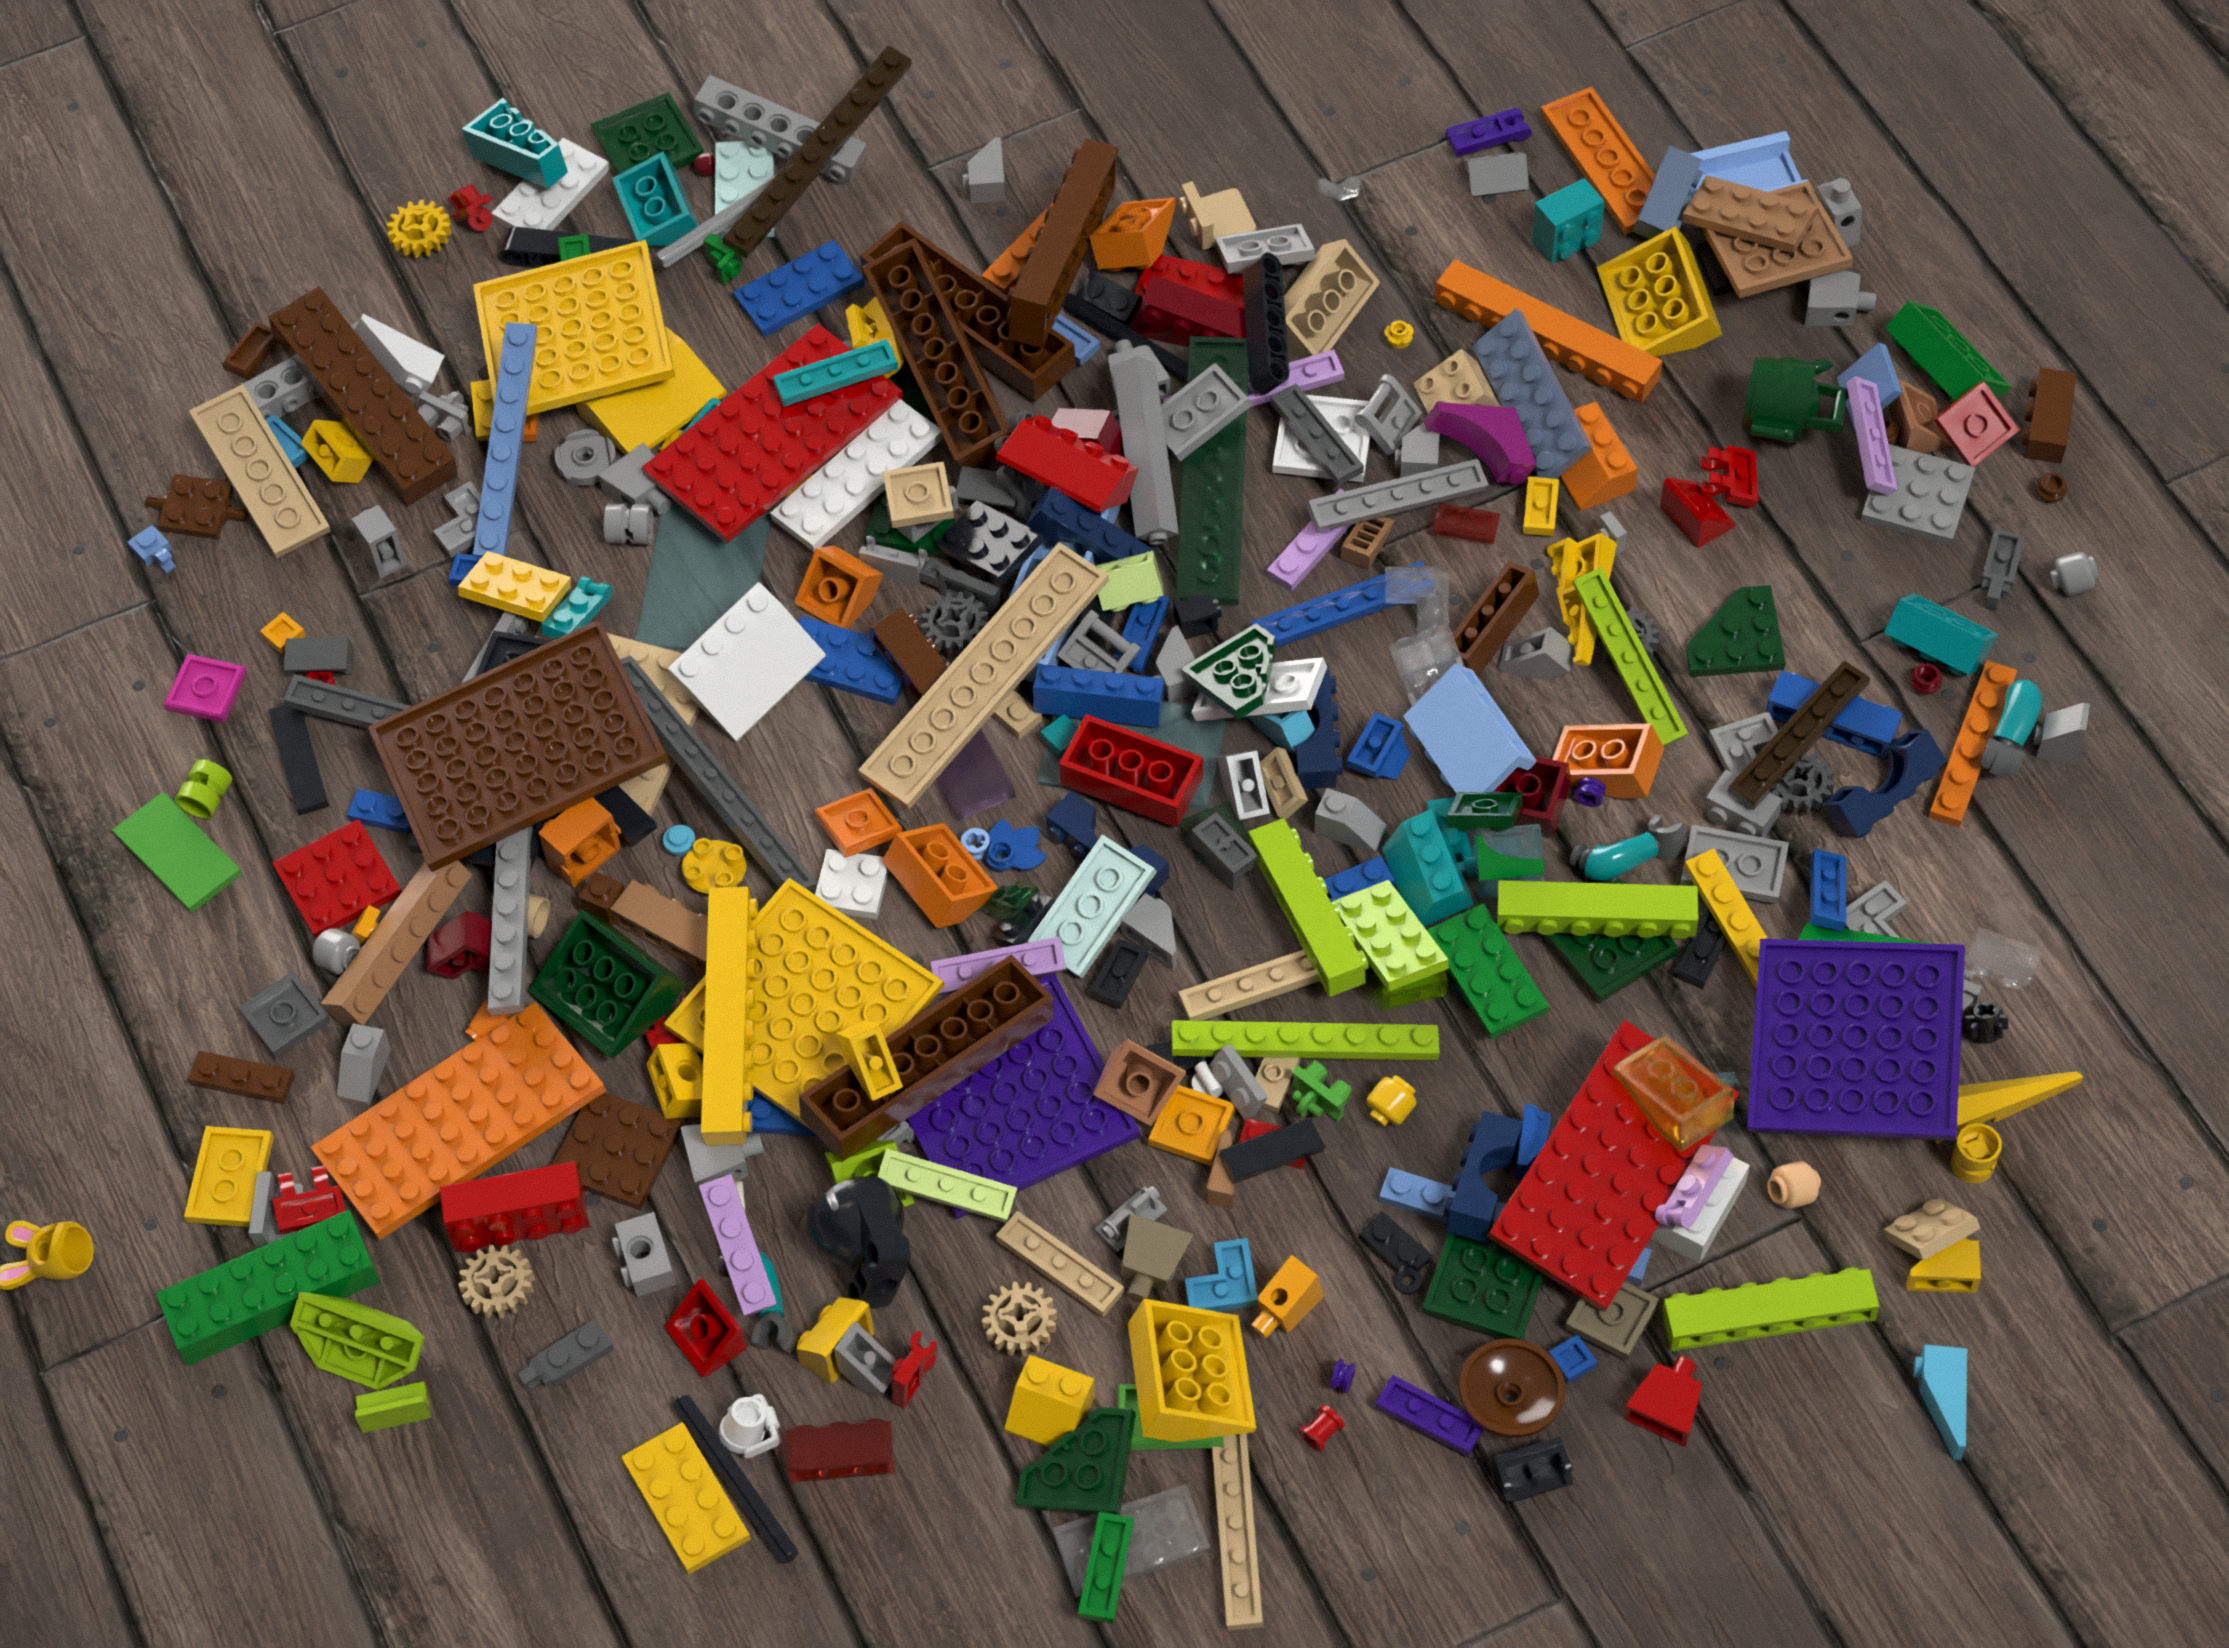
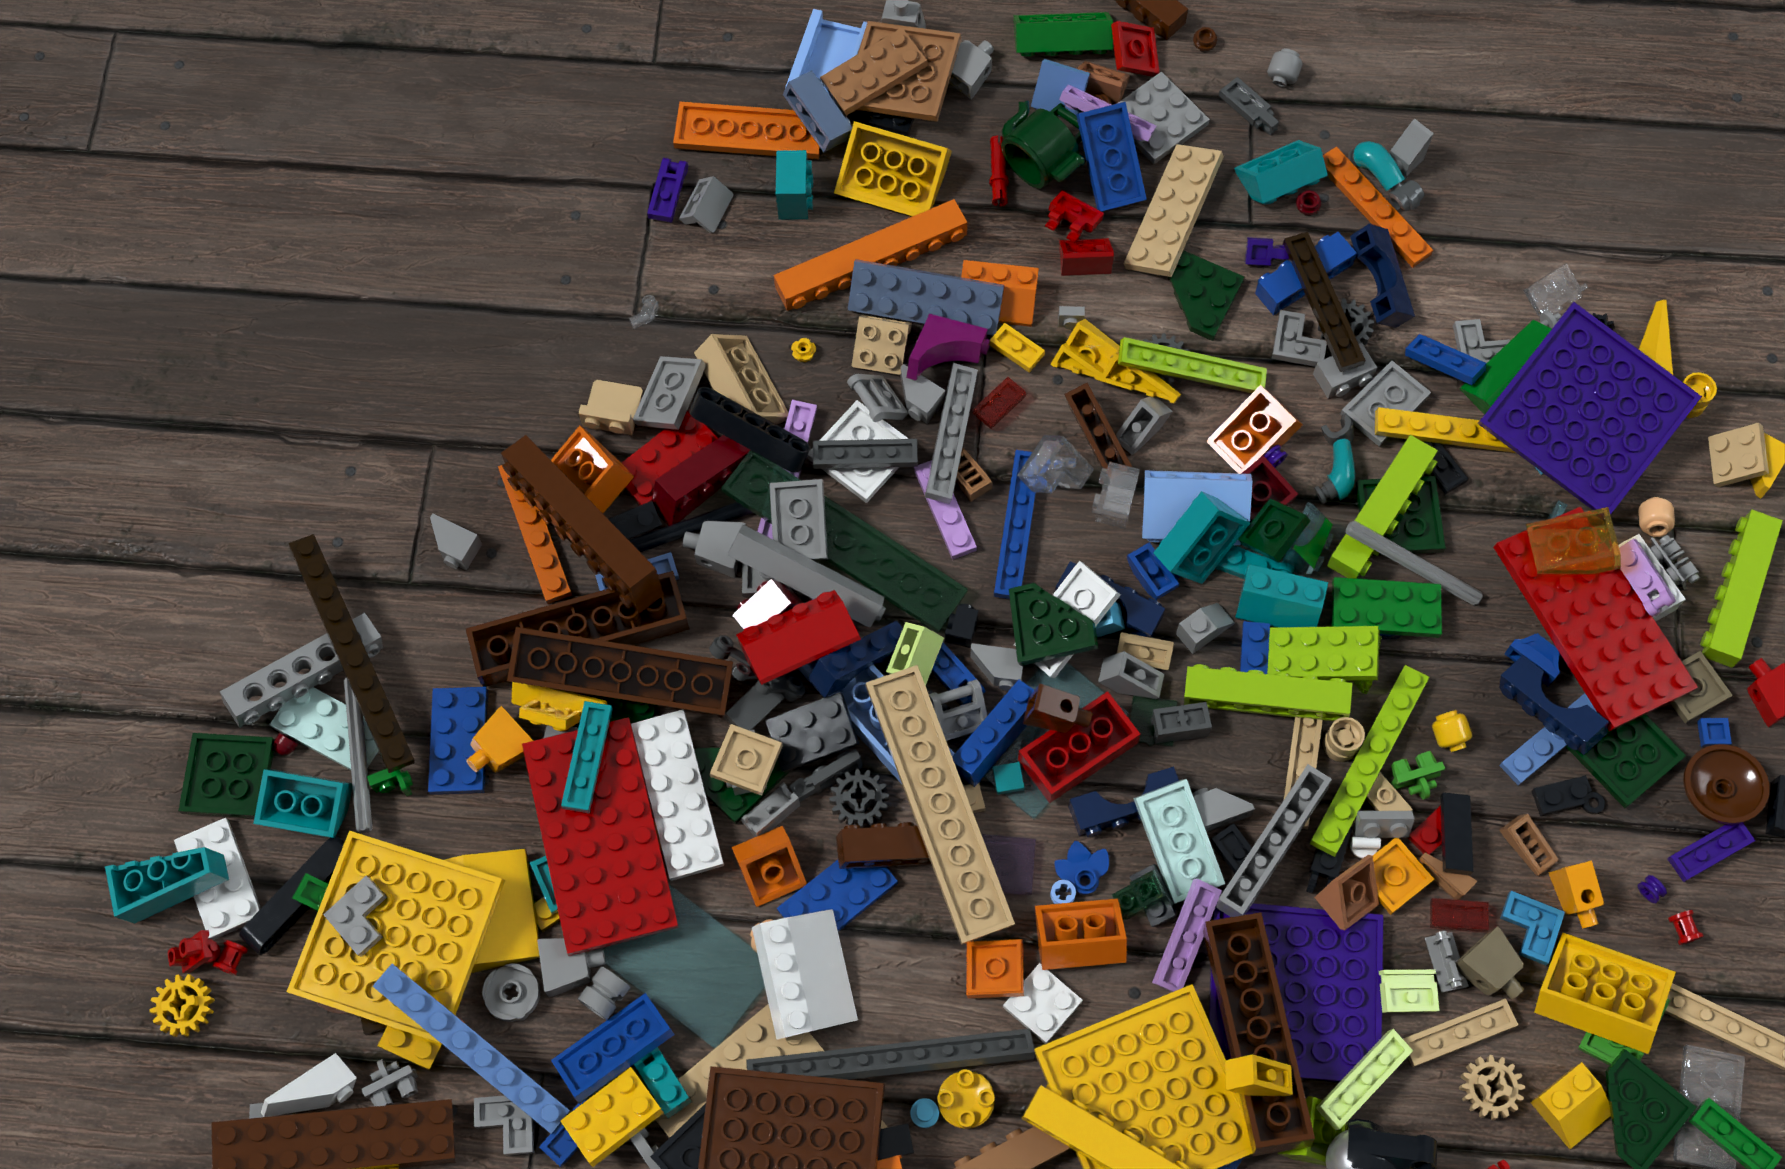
camera: 60 degrees left, 10 degrees up
none -> red bush [212,940,248,976]
none -> light grey plate [323,875,387,957]
none -> light orange torso [466,706,533,773]
none -> blue plate [551,993,674,1103]
none -> red pin [989,136,1009,207]
none -> reddish brown torso [1023,684,1092,733]
none -> blue plate [1076,102,1147,211]
none -> tan plate [1124,144,1224,277]
none -> teal slope [1154,491,1250,584]
none -> light grey brick [1216,764,1332,917]
none -> dark purple plate [1245,237,1289,266]
none -> tan wheel [1323,717,1365,762]
none -> light grey axle [1345,521,1483,605]
none -> yellowish green plate [1379,969,1439,1013]
none -> clear red plate [1430,898,1489,932]
none -> medium nougat slope [1499,814,1559,876]
none -> light grey hinge [1650,535,1700,590]

